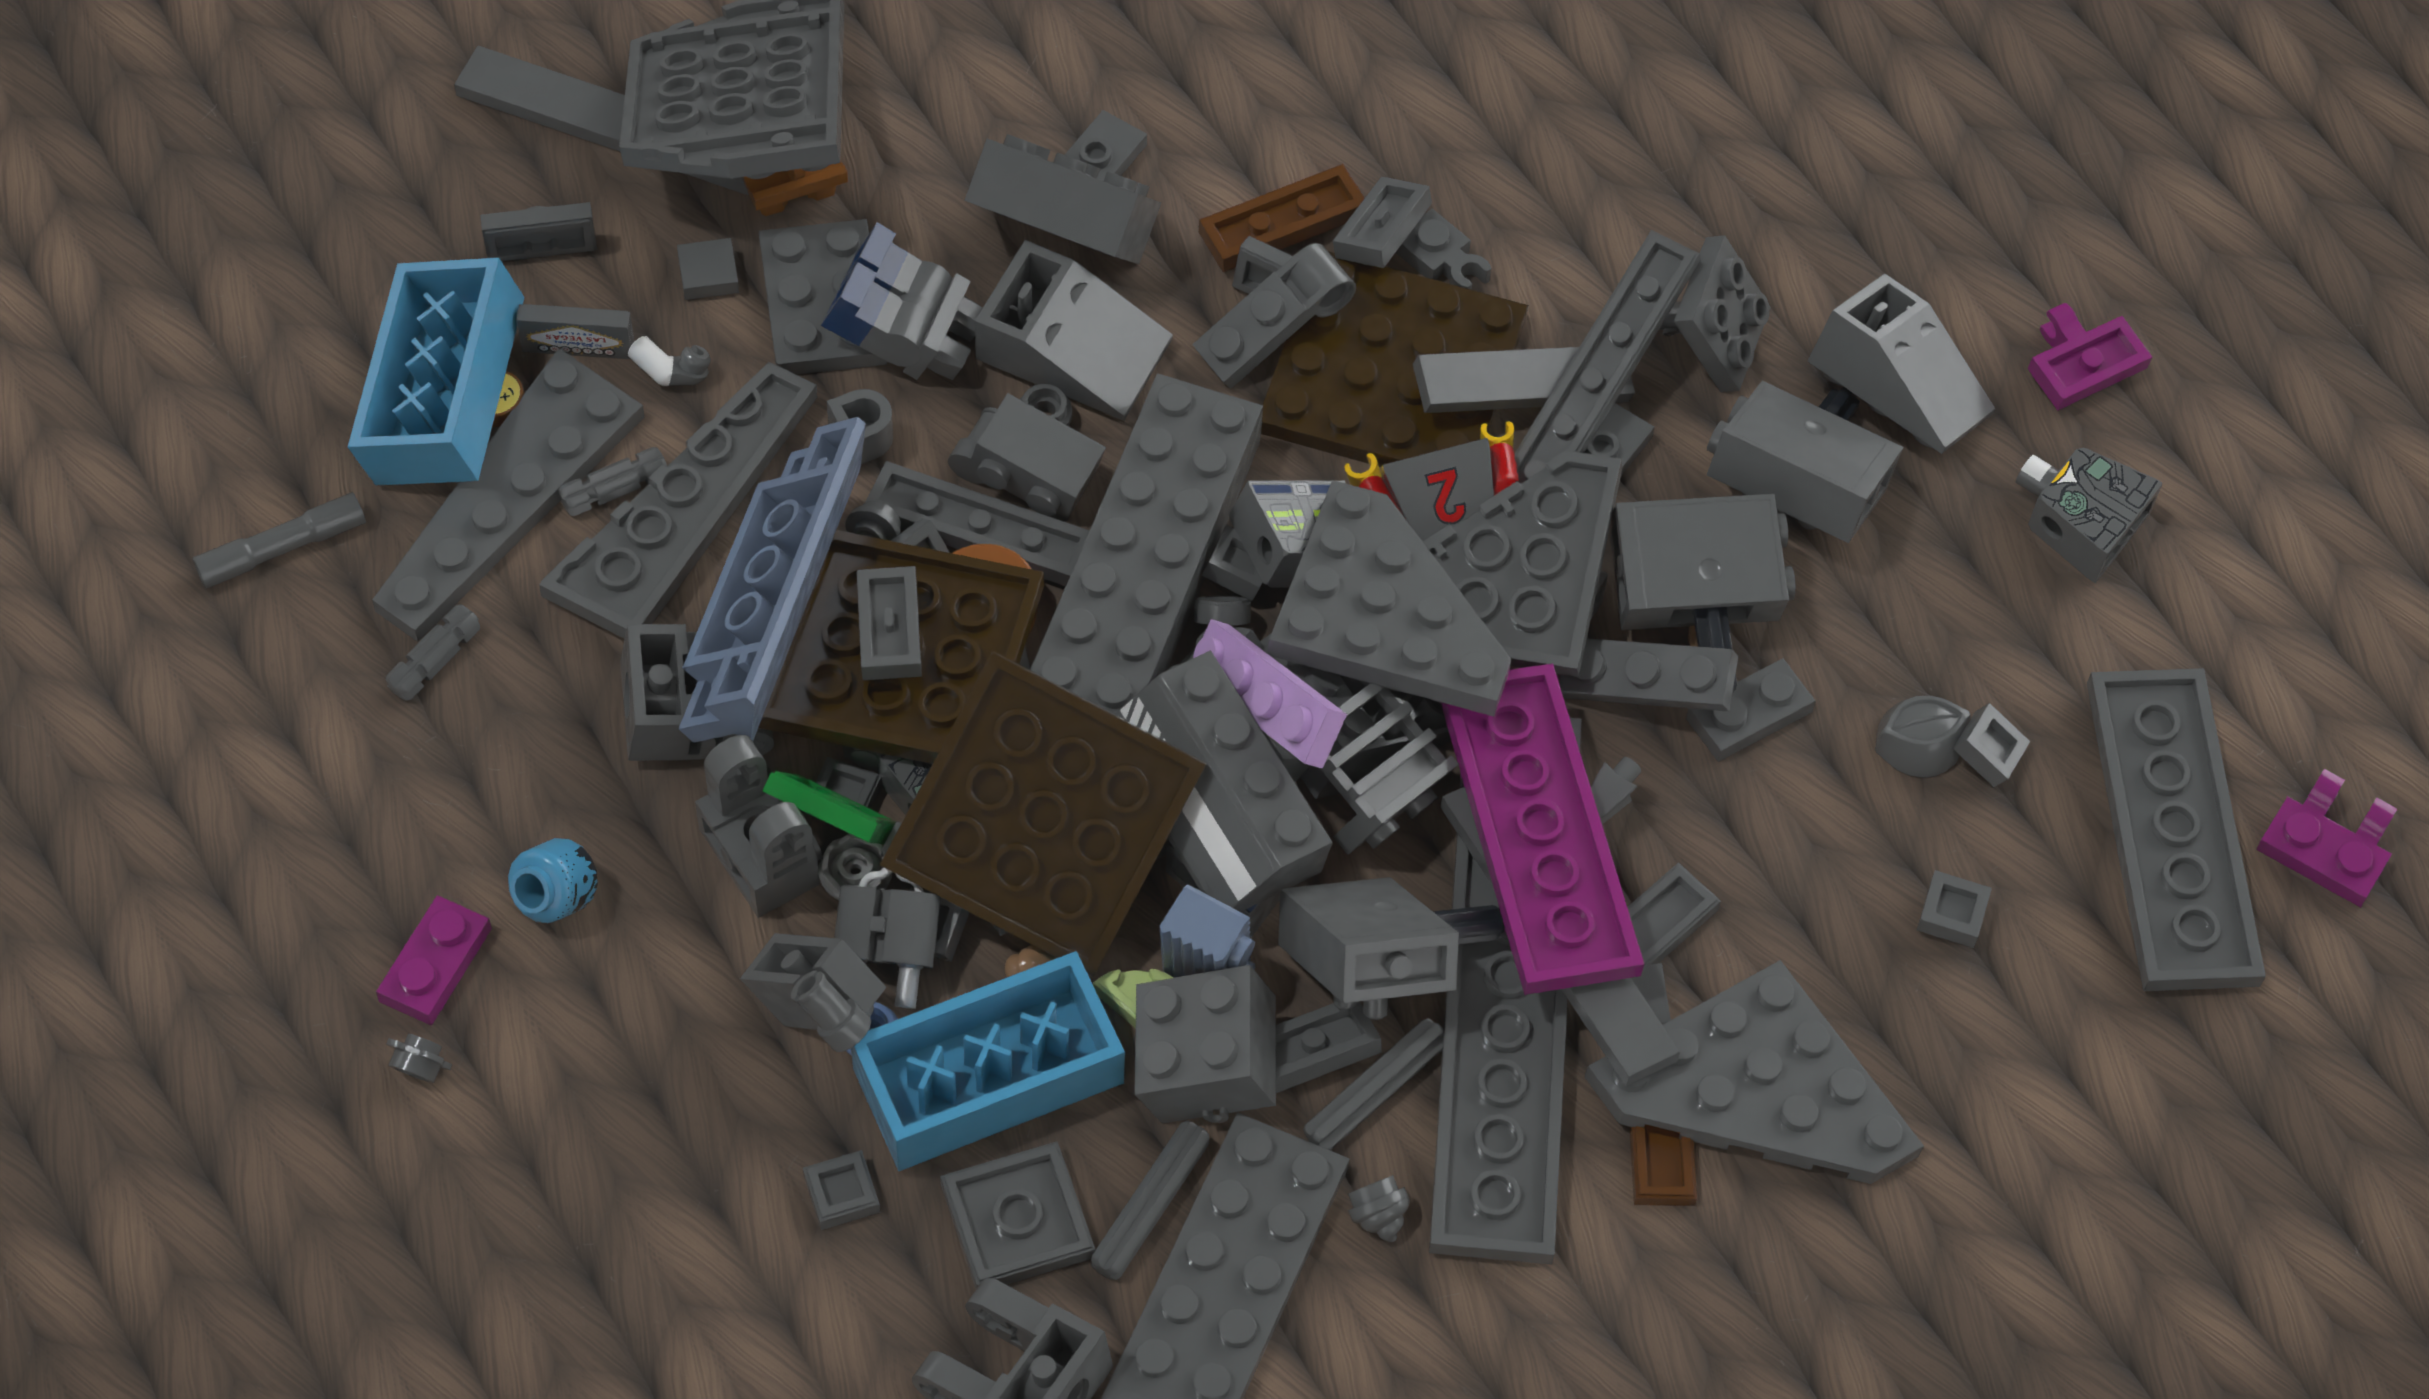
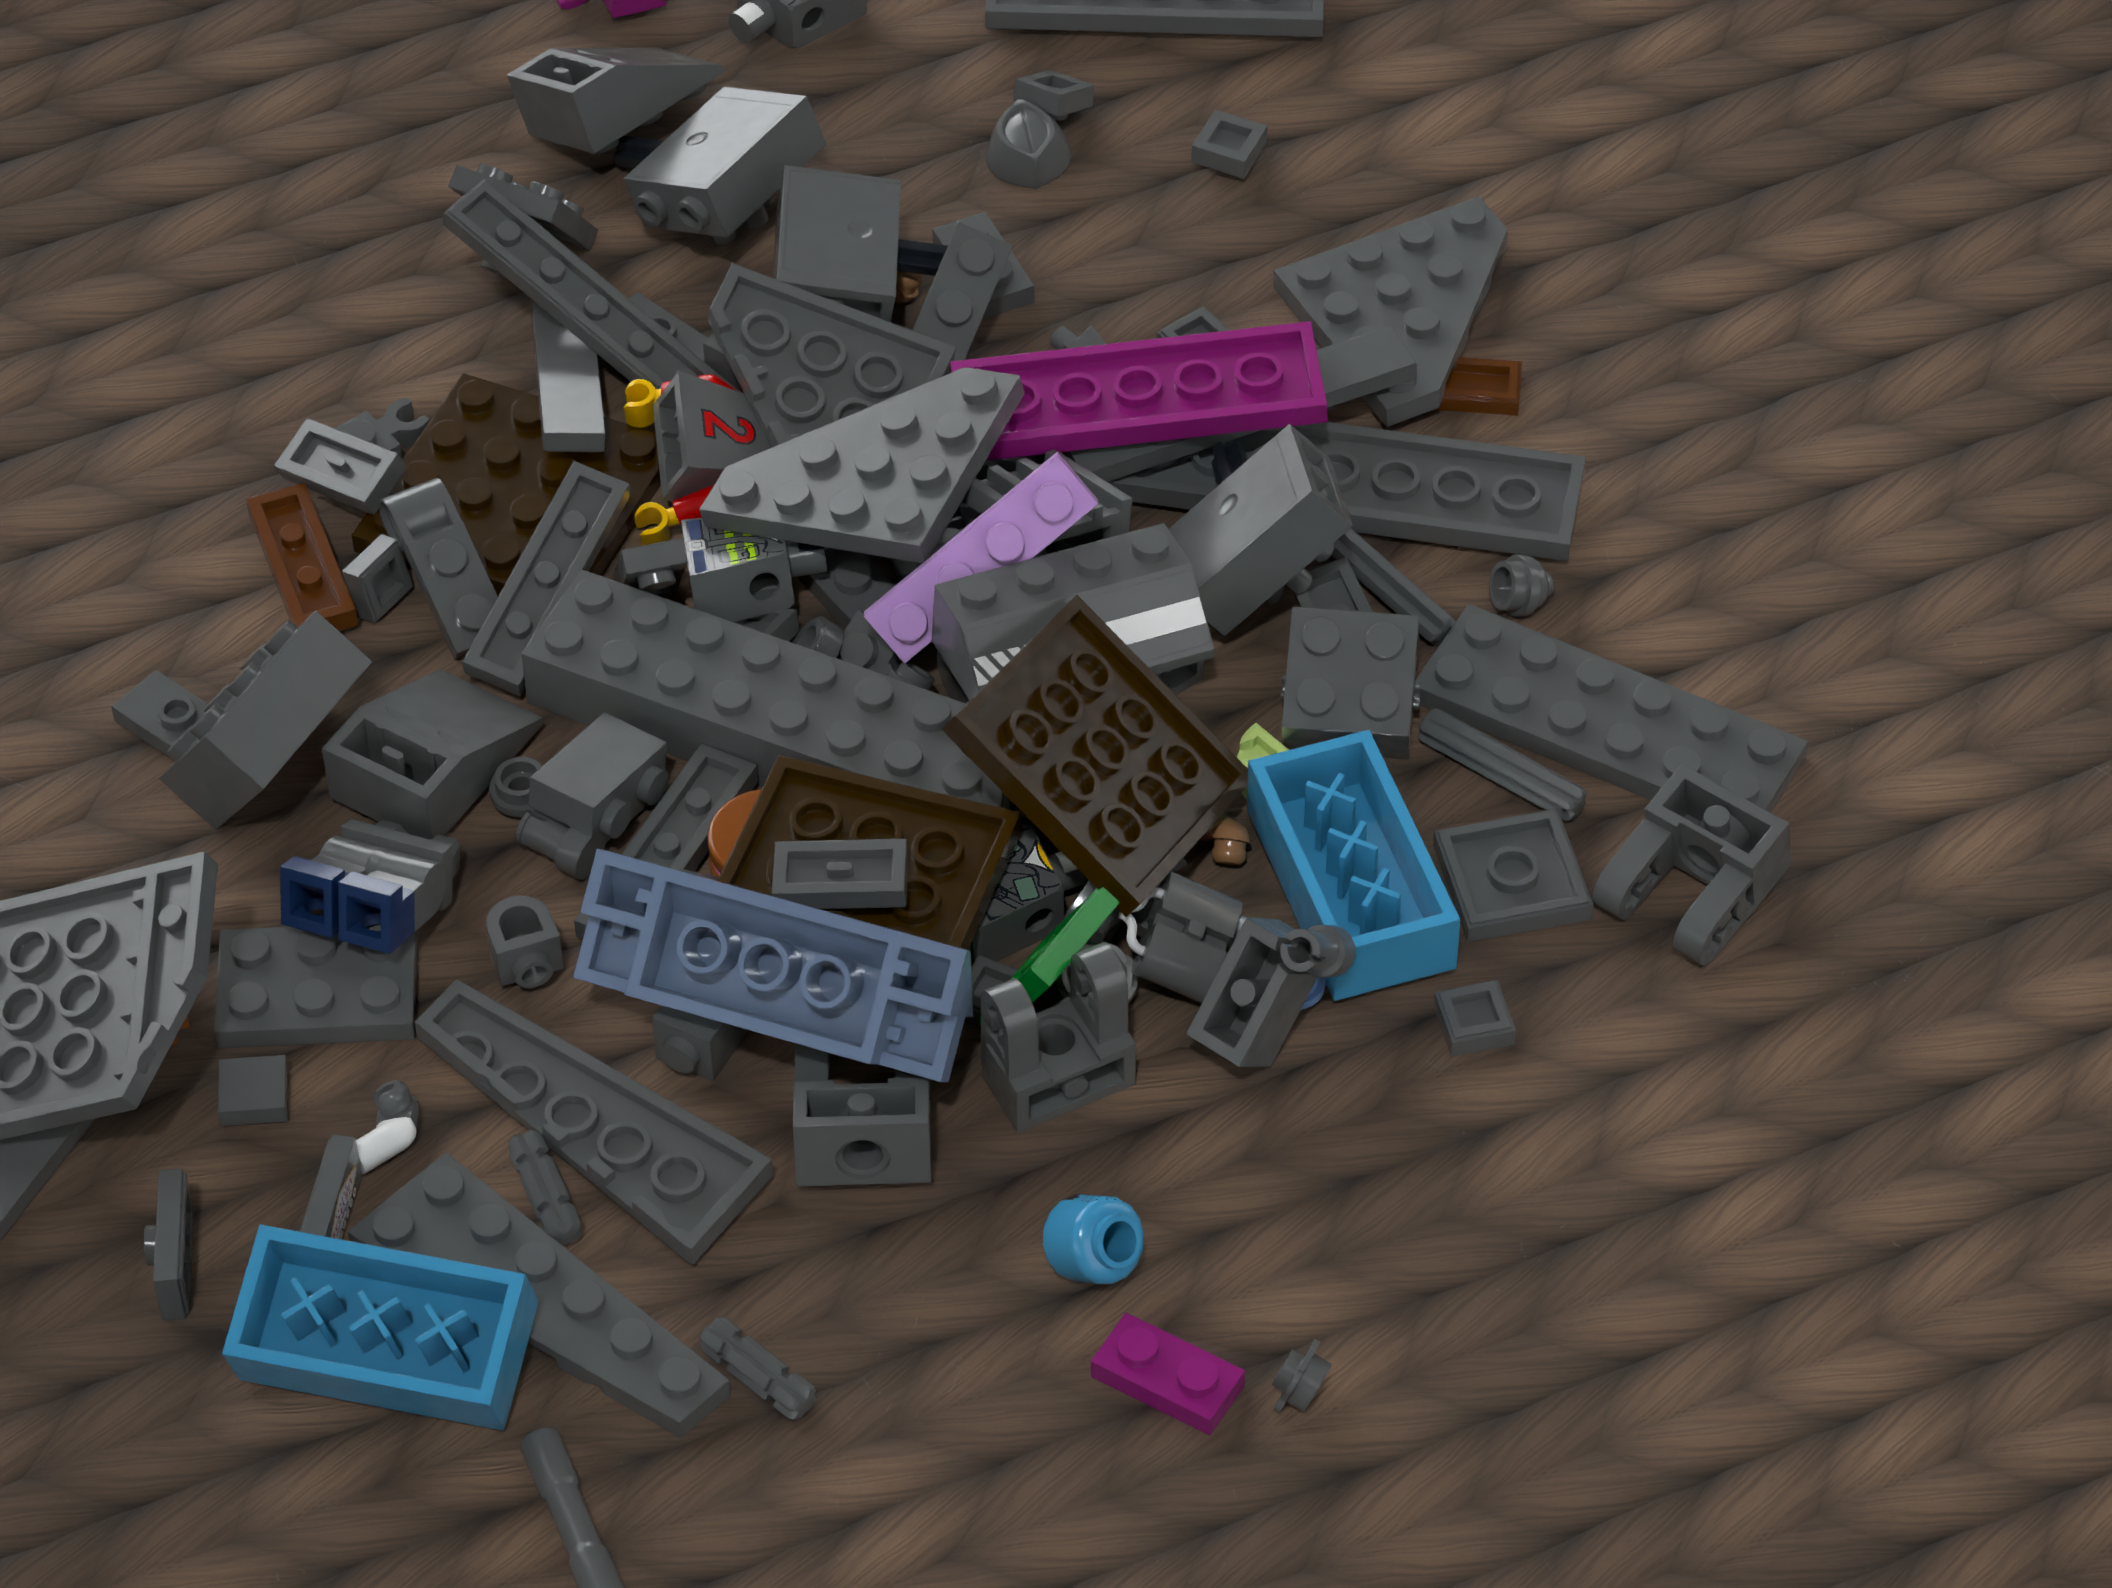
camera: 80 degrees left, 10 degrees down
sand blue brick [1160,884,1255,978] -> none
none -> dark grey plate [462,461,630,696]
none -> dark grey plate [613,538,688,598]

